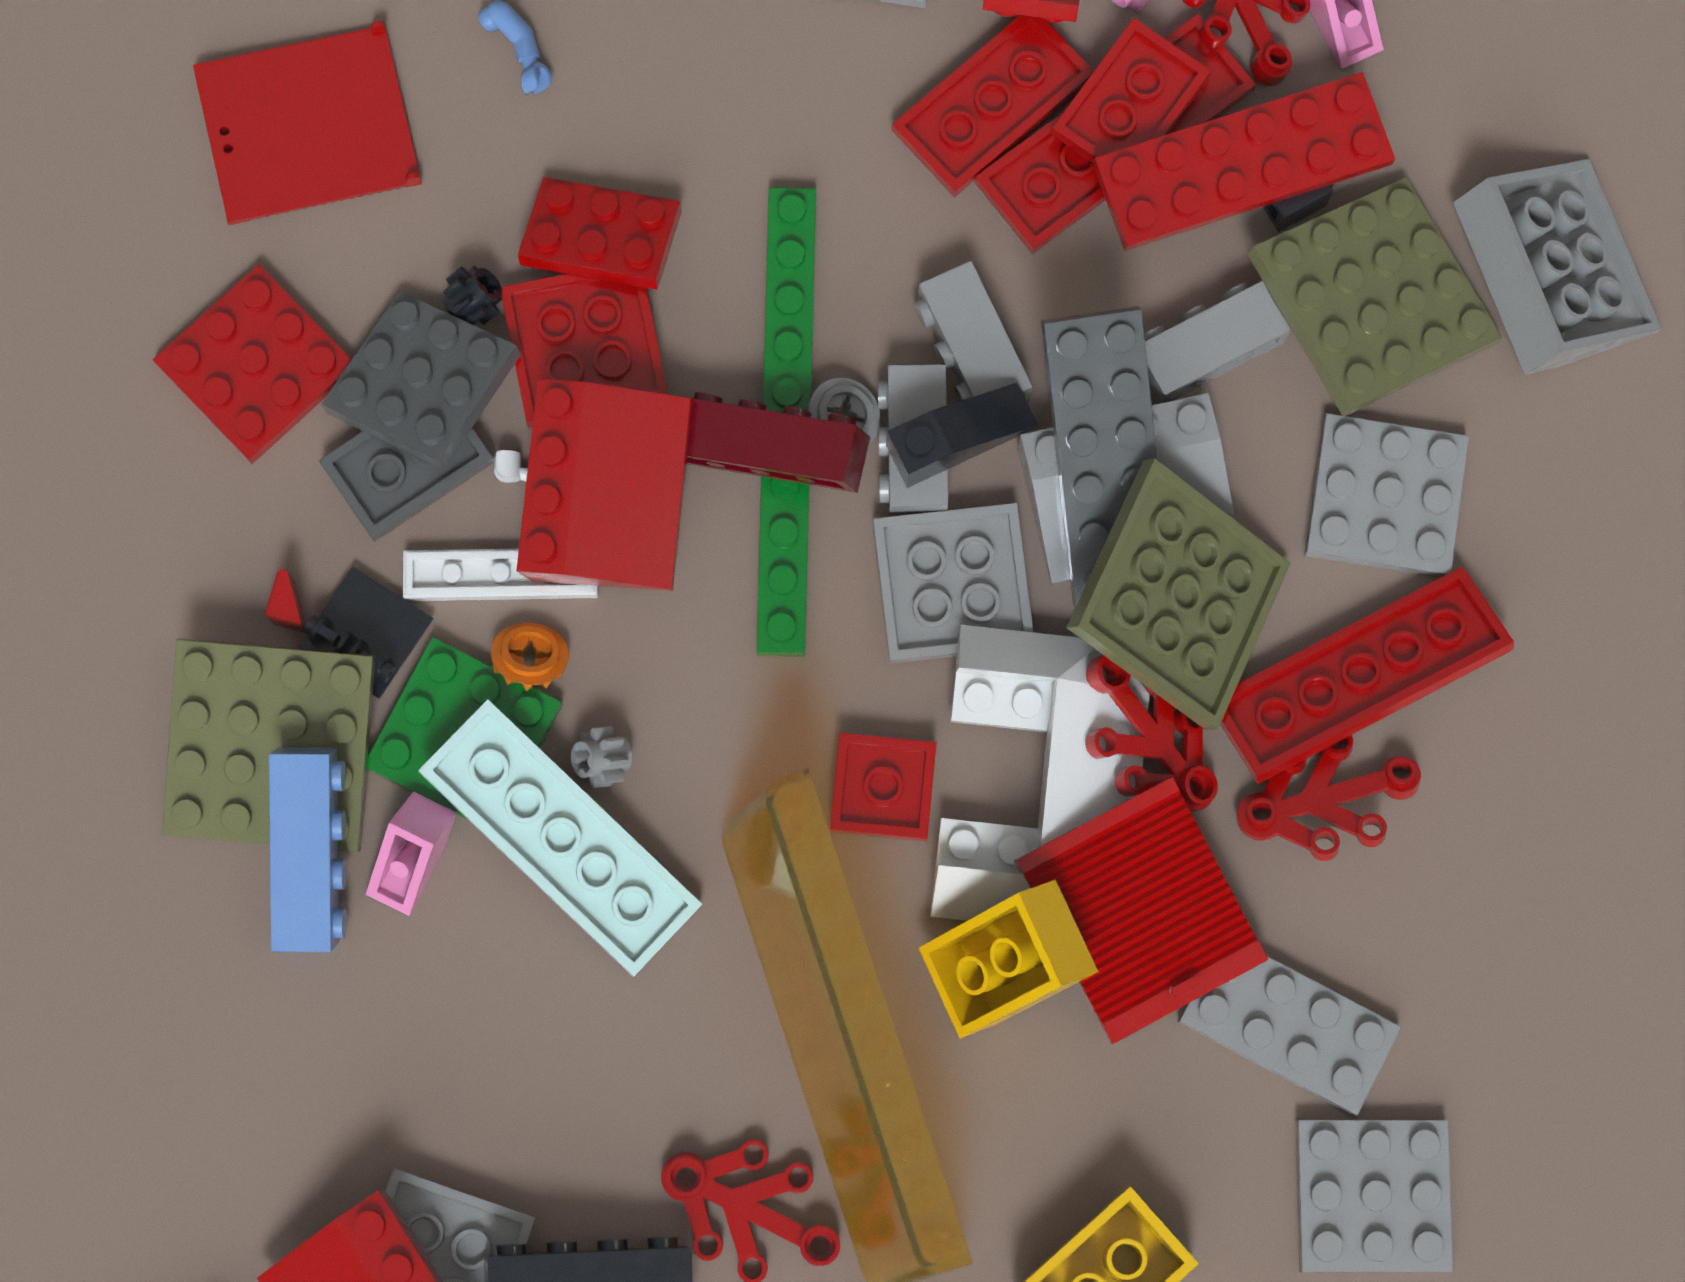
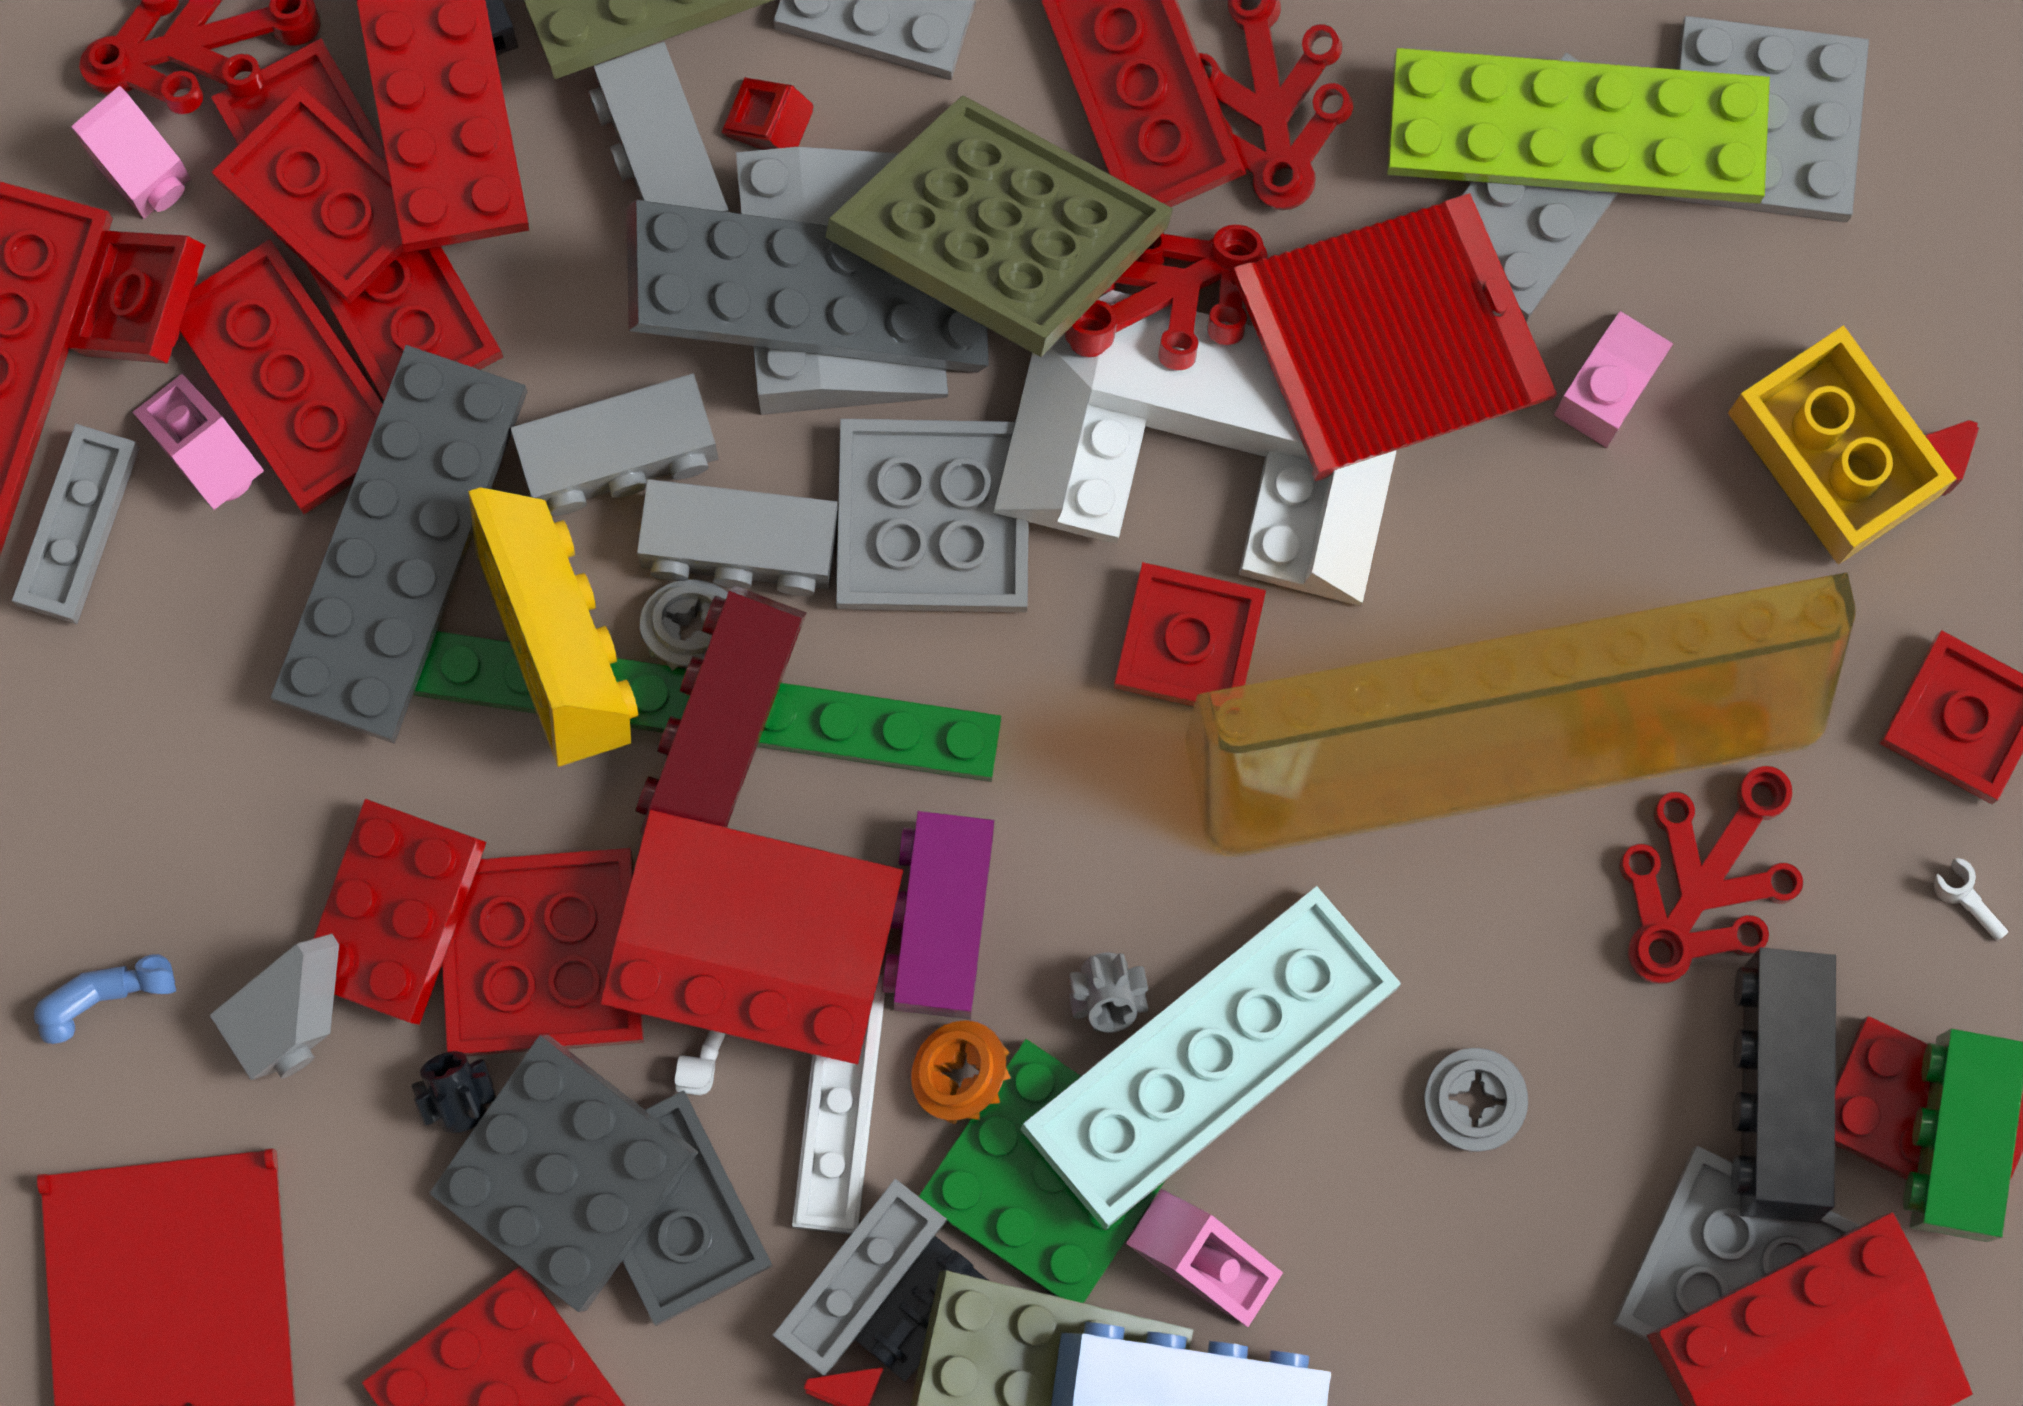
camera: 85 degrees left, 0 degrees up
black slope [886,383,1038,488] -> none
yellow brick [918,880,1098,1039] -> none
none -> bright pink slope [132,374,264,510]
none -> light grey slope [210,934,339,1080]
none -> dark grey plate [270,345,528,744]
none -> yellow slope [468,487,638,767]
none -> red slope [722,77,814,150]
none -> light grey plate [773,1179,947,1376]
none -> magenta brick [883,811,995,1020]
none -> lime plate [1387,48,1770,204]
none -> light grey gear [1423,1048,1528,1153]
none -> bright pink slope [1554,311,1673,448]

